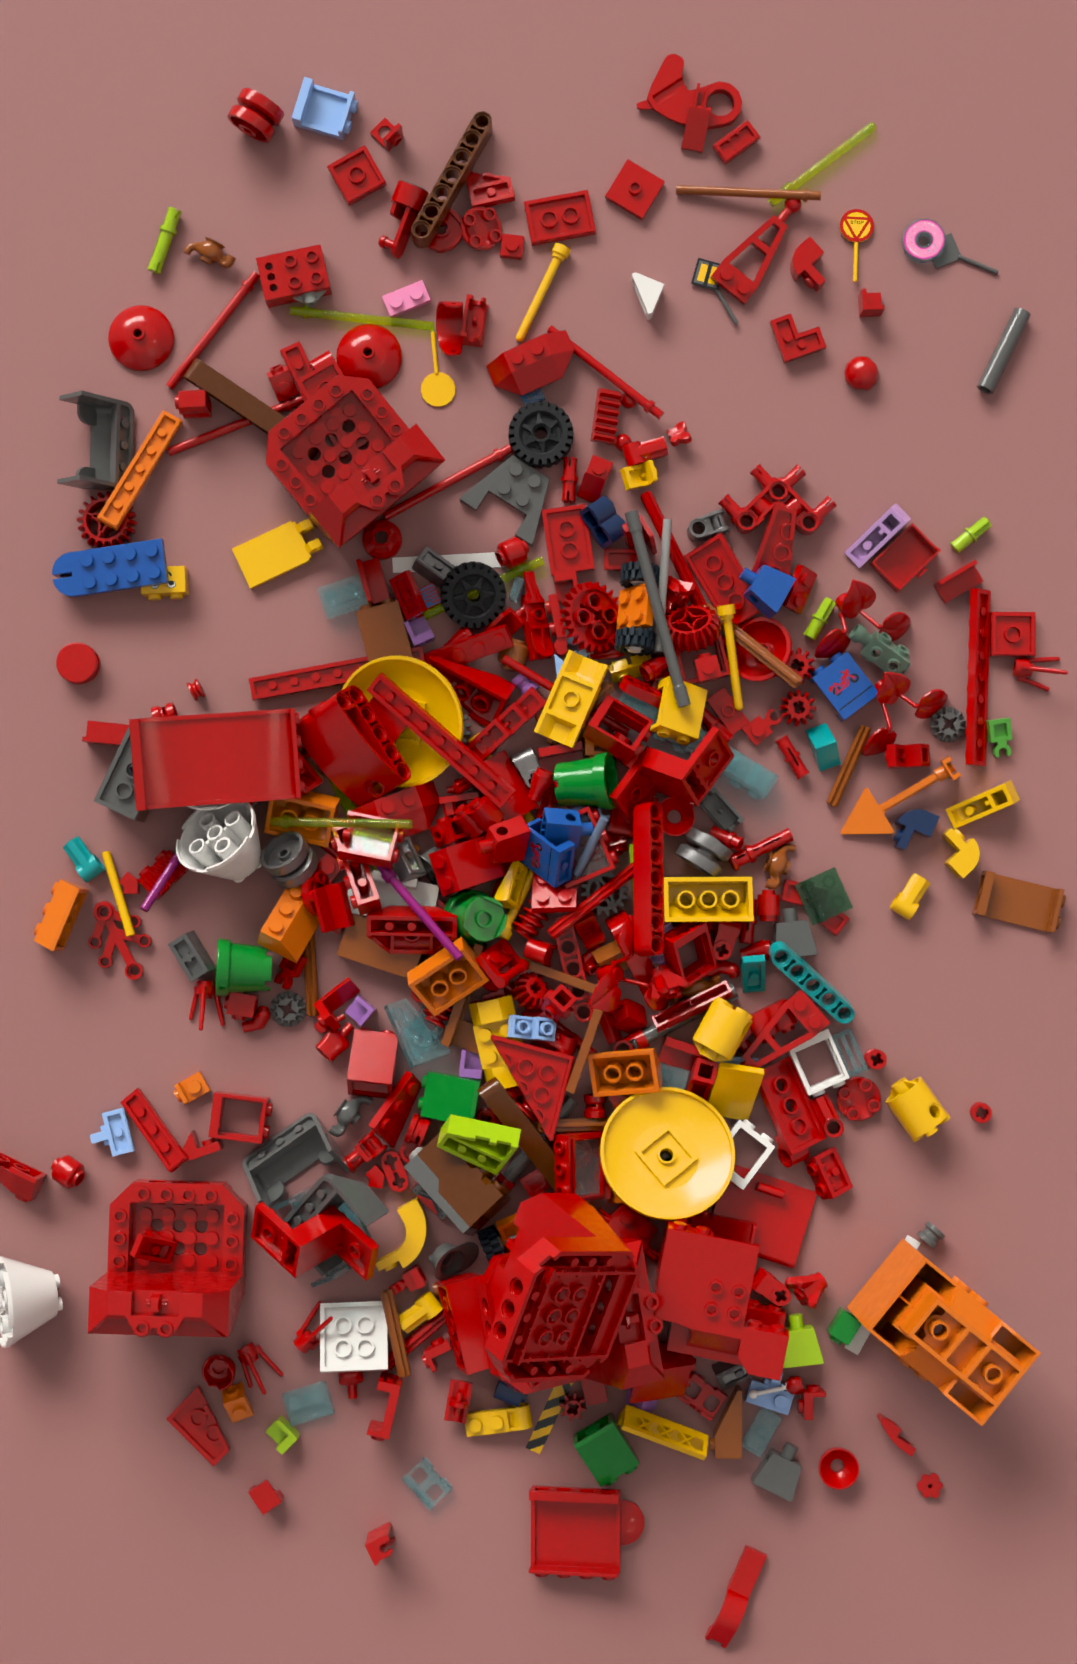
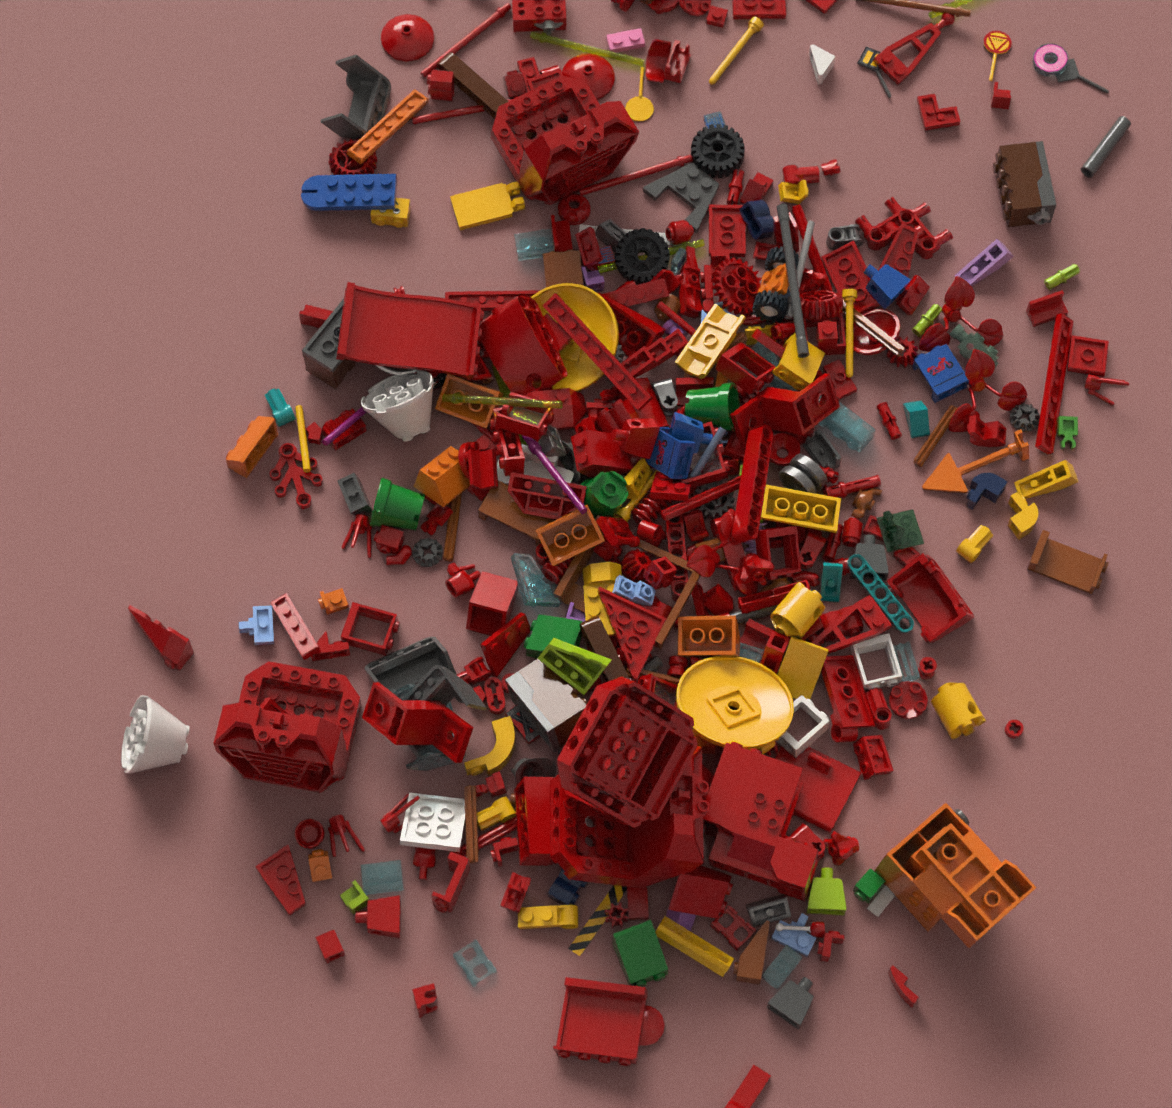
camera: 10 degrees right, 20 degrees down
red head [51,1155,86,1189] -> none
red head [56,642,100,685] -> none
flat silver wheel [260,831,318,889] -> none
red bracket [313,978,360,1031] -> none
dark grey piece [328,1095,373,1137] -> none
medium lavender panel [345,995,376,1027] -> none
red wheel [403,1113,431,1147] -> none
red wedge [486,330,575,396] -> none
red cone [528,767,554,802] -> none
red bar [547,325,664,419] -> none
red gear [590,388,637,451] -> none
red plate [741,708,782,746] -> none
red gear [778,689,817,727] -> none
red brick [790,236,826,292] -> none
red piece [818,1447,859,1490] -> none
red hair [844,356,879,391] -> none
red container [870,523,941,593] -> none
red plant [916,1473,943,1498] -> none
none -> red torso [355,896,401,938]
none -> red windscreen [887,553,975,643]
none -> reddish brown piece [993,141,1057,227]

